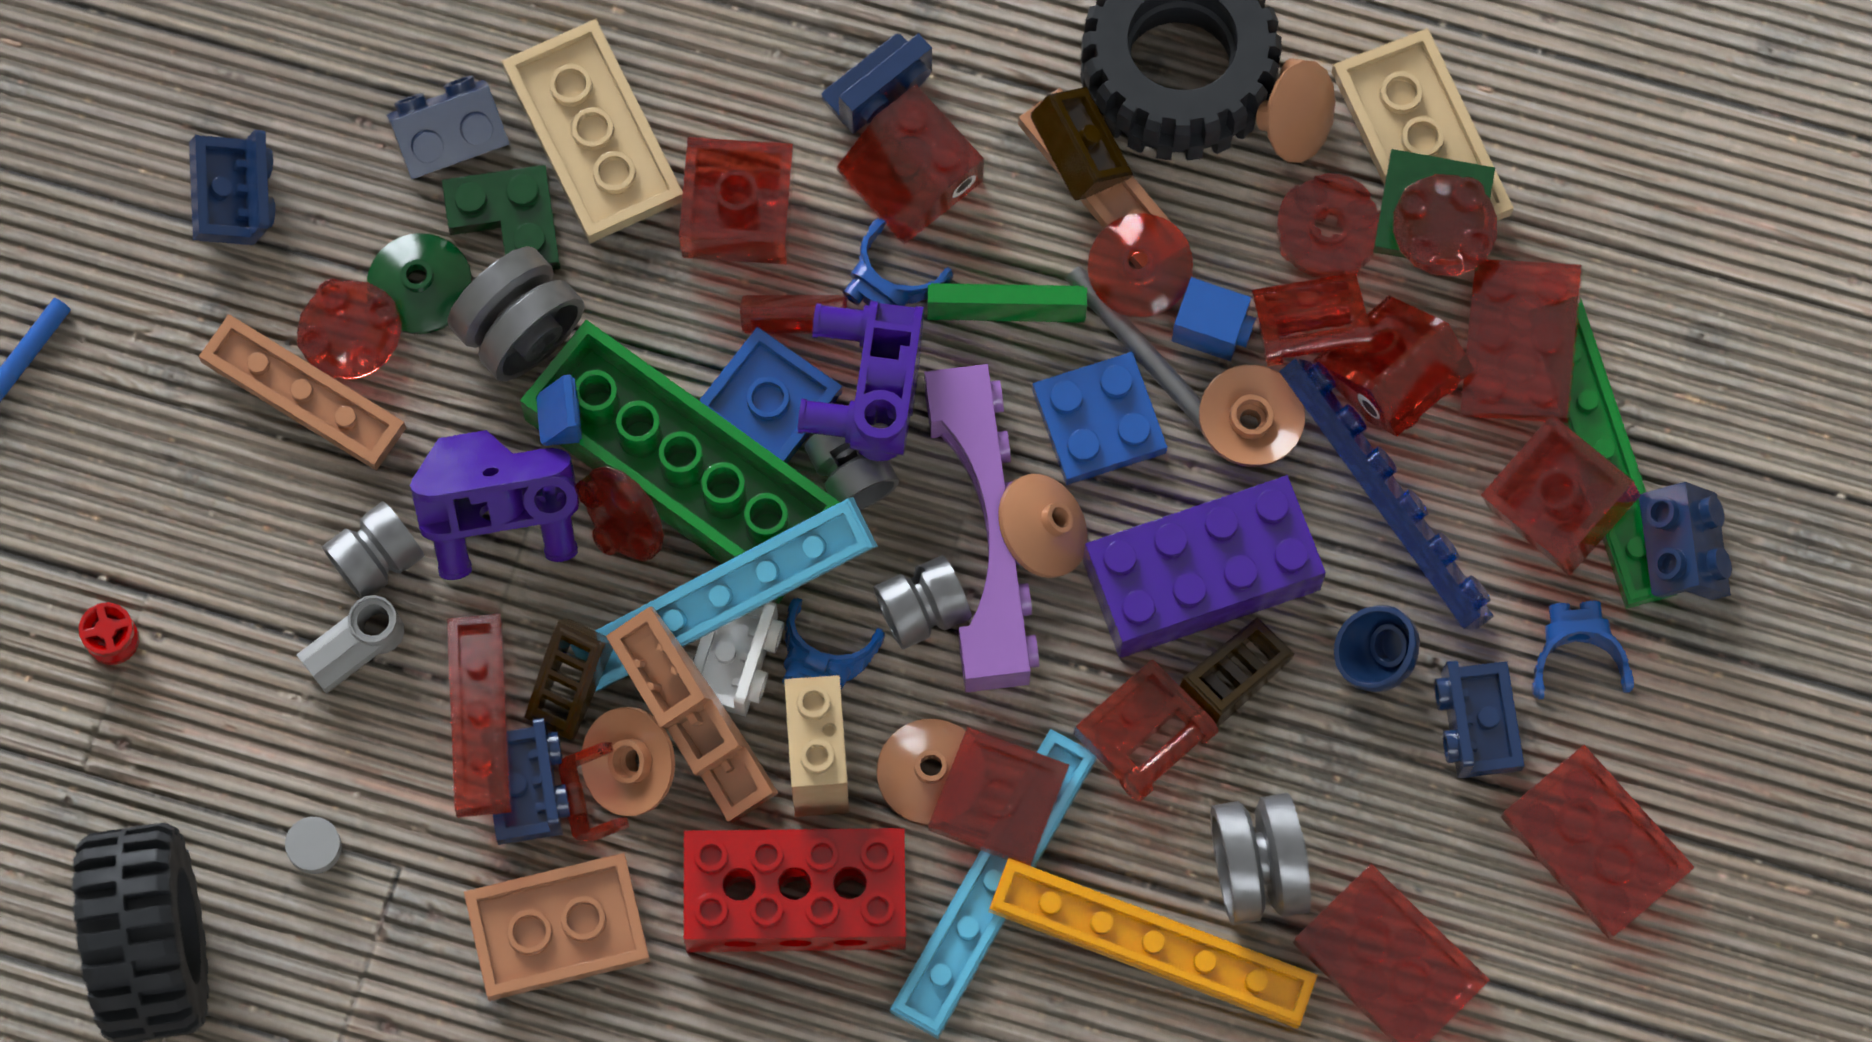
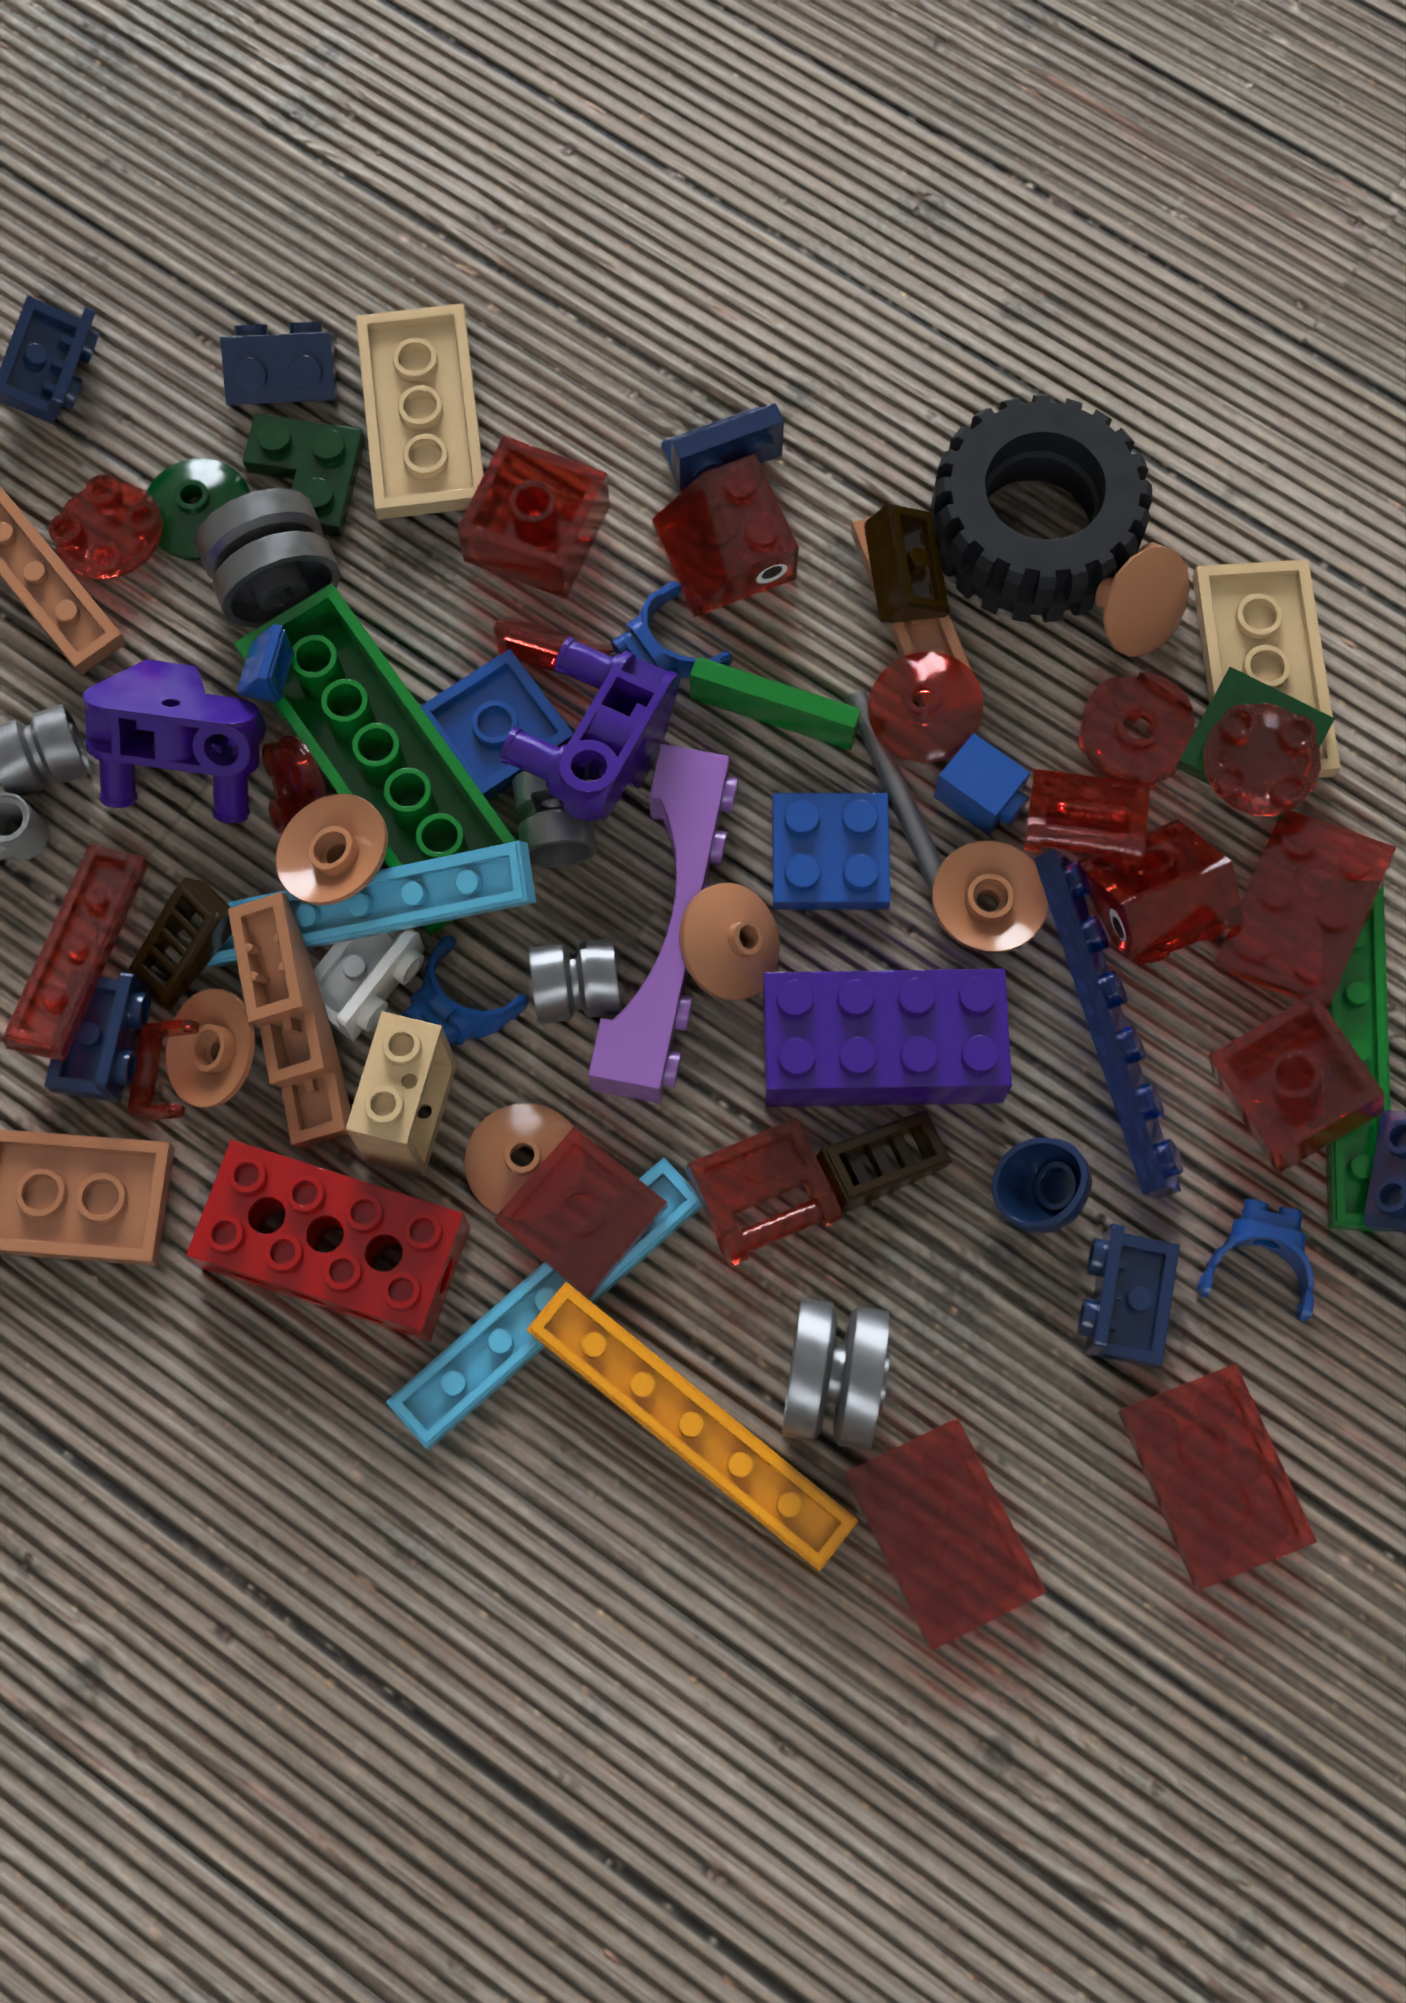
camera: 20 degrees right, 0 degrees up
none -> nougat dish [276,794,388,905]

